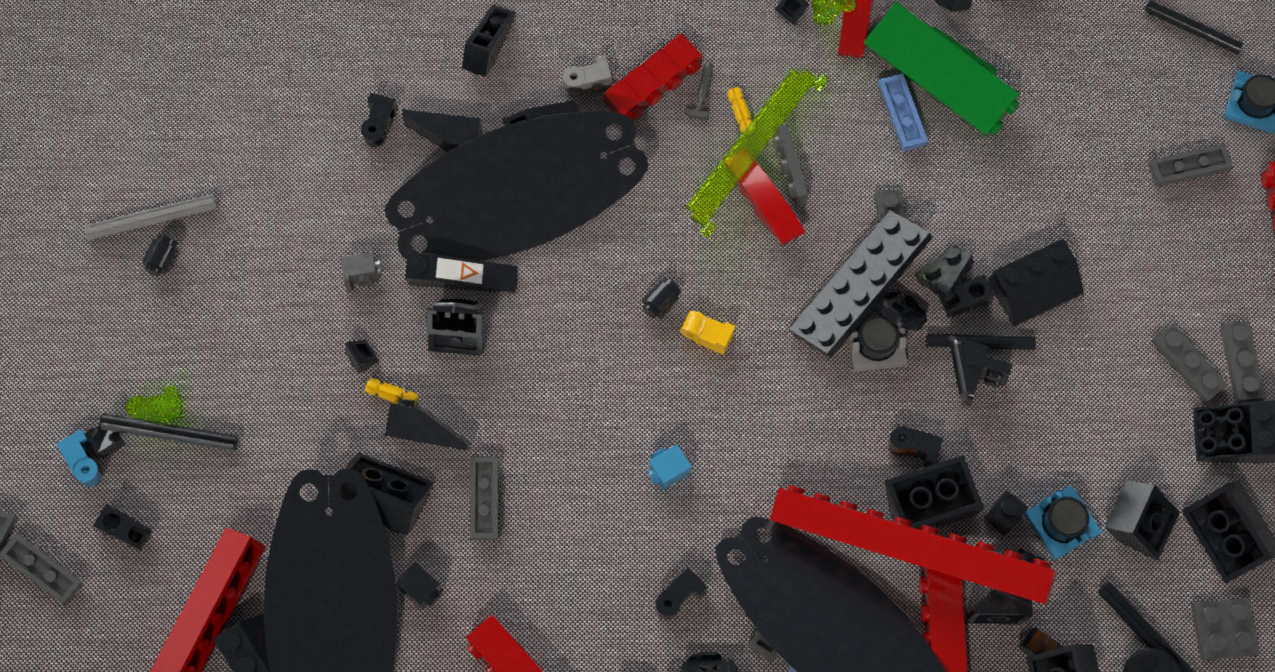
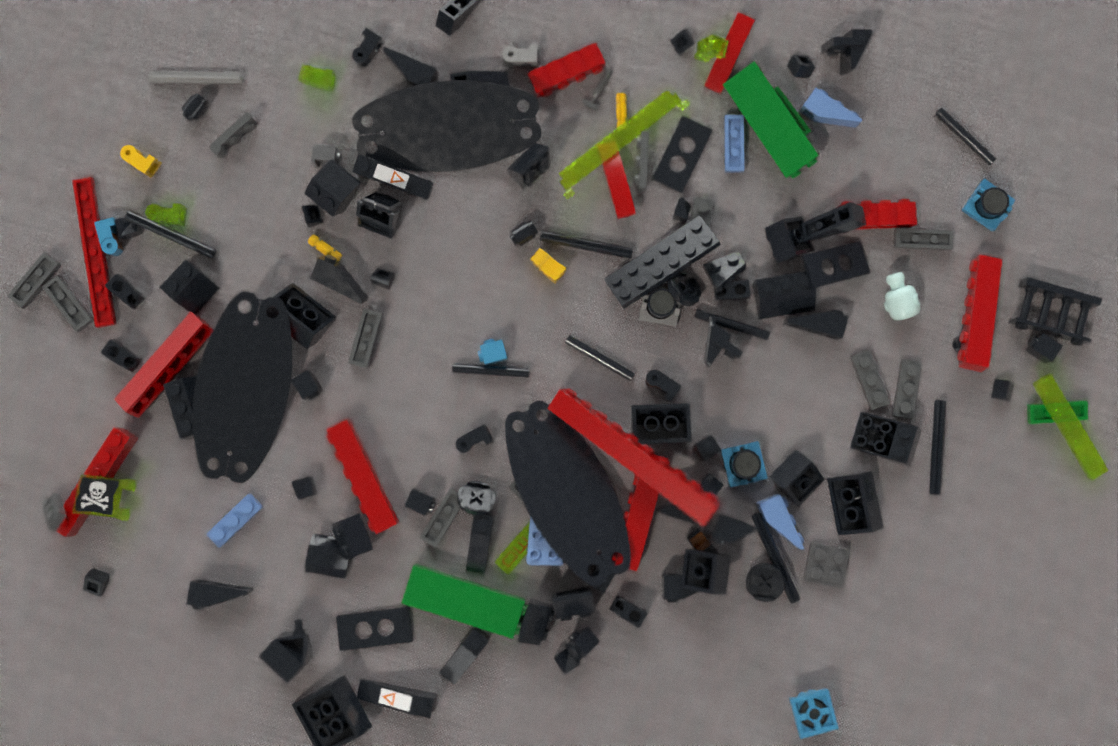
camera: 20 degrees right, 15 degrees up
none -> red tile [72,177,117,328]
none -> black leg [100,339,142,372]
none -> yellow leg [120,145,162,178]
none -> black slope [159,259,221,314]
none -> dark grey plate [210,112,257,158]
none -> clear neon green leg [298,65,337,92]
none -> black slope [304,159,361,217]
none -> black slope [370,267,395,289]
none -> black piece [452,363,529,378]
none -> black slope [507,143,550,189]
none -> black axle [540,231,633,259]
none -> black piece [565,335,635,382]
none -> black piece [652,115,713,194]
none -> black slope [672,197,691,223]
none -> black slope [704,513,758,545]
none -> medium blue slope [756,494,804,550]
none -> black slope [764,216,815,264]
none -> black slope [783,309,849,340]
none -> medium blue slope [799,88,863,128]
none -> black slope [801,202,866,242]
none -> black piece [801,241,870,289]
none -> red brick [838,199,917,230]
none -> light aqua piece [884,272,921,320]

